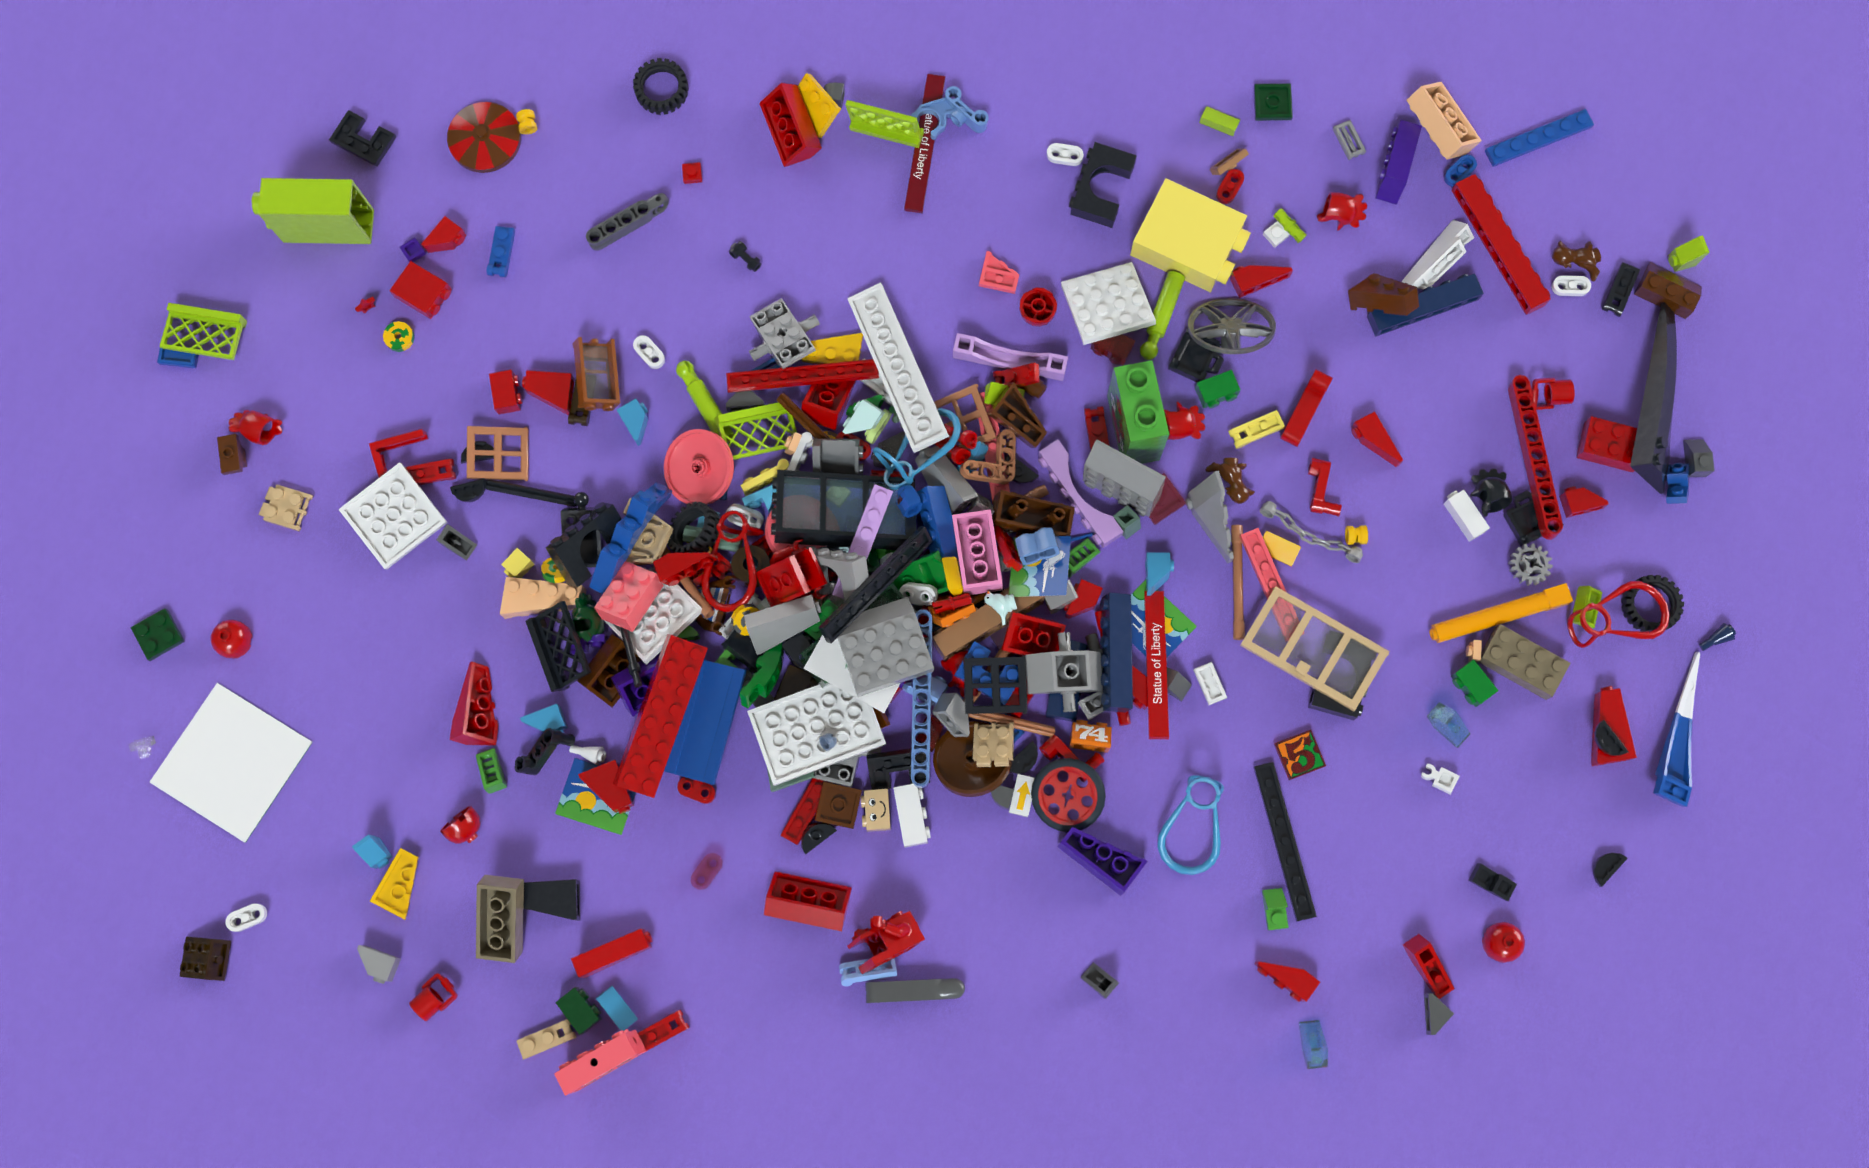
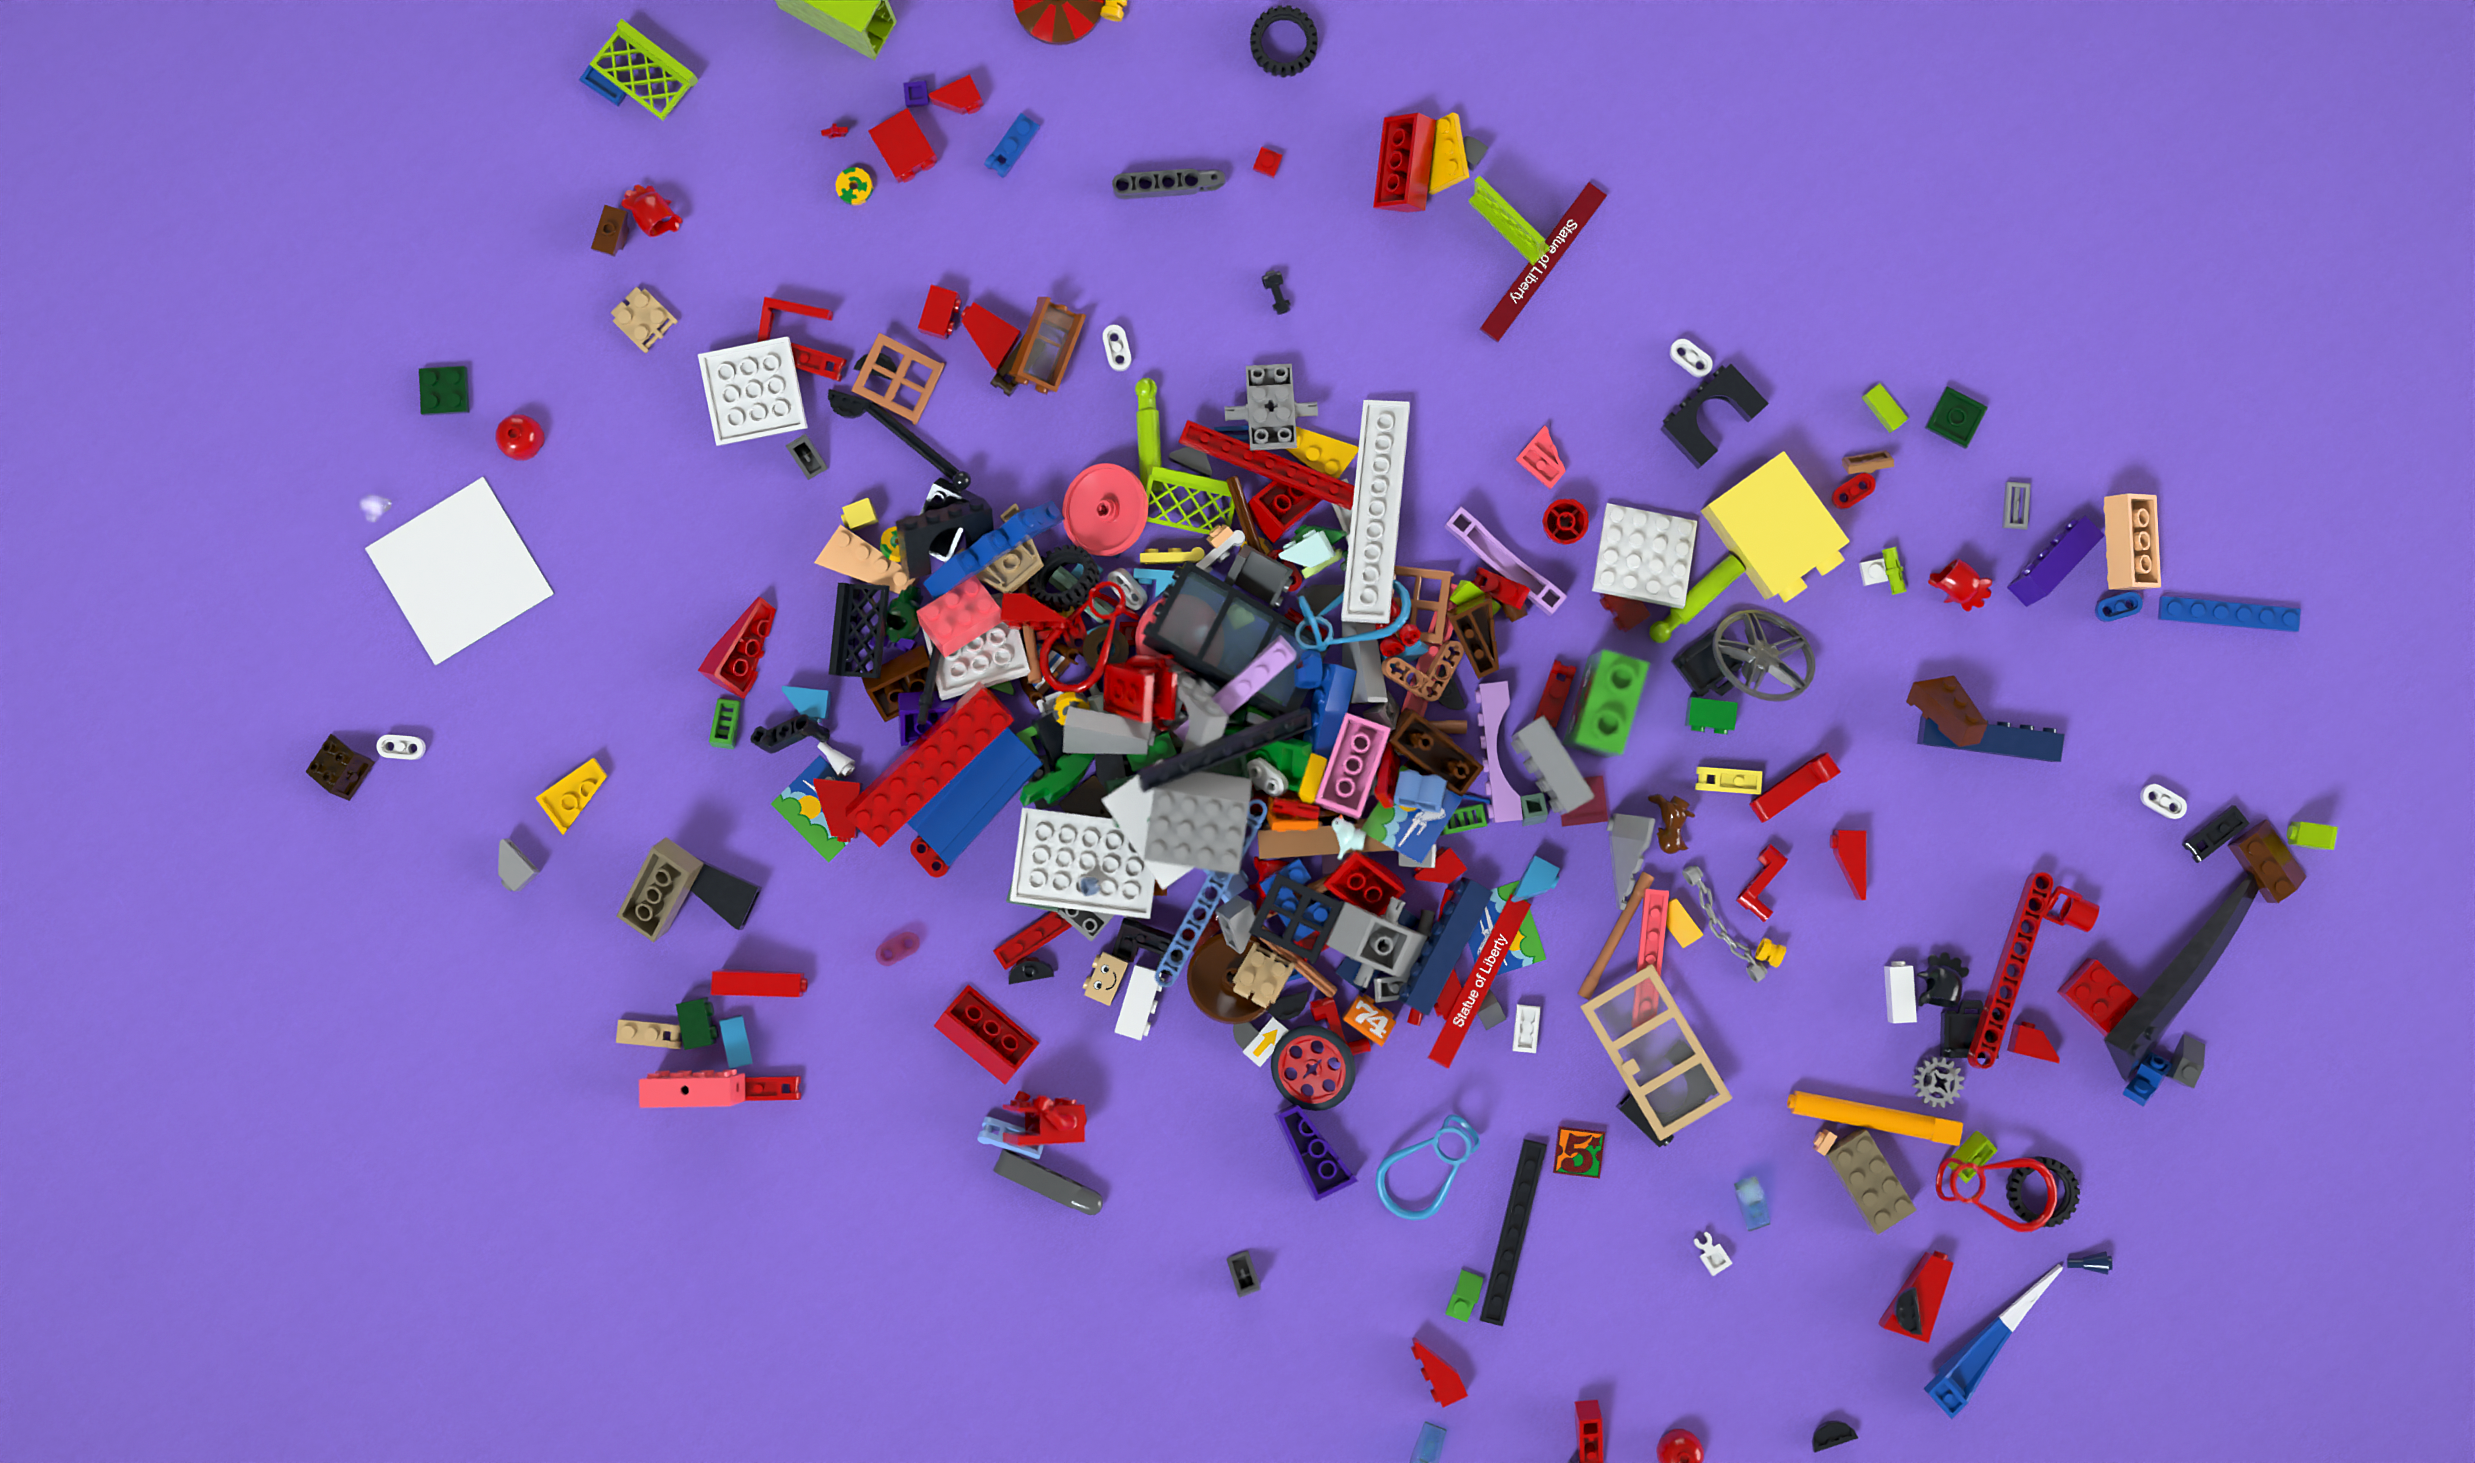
camera: 25 degrees right, 10 degrees up
dark azure slope [352,834,393,869] -> none
red piece [409,973,458,1021] -> none
red cylinder [440,806,481,844] -> none
dark azure slope [617,399,648,446] -> none
reddish brown plate [814,782,862,829] -> none
medium blue piece [911,86,989,140] -> none
red piece [1164,402,1205,440] -> none
red slope [1230,265,1293,298] -> none
white wedge [1401,220,1474,289] -> none
red brick [1451,174,1551,315] -> none
green brick [1451,659,1499,707] -> none
black slope [1468,863,1517,901] -> none
reddish brown animal [1552,240,1601,282] -> none

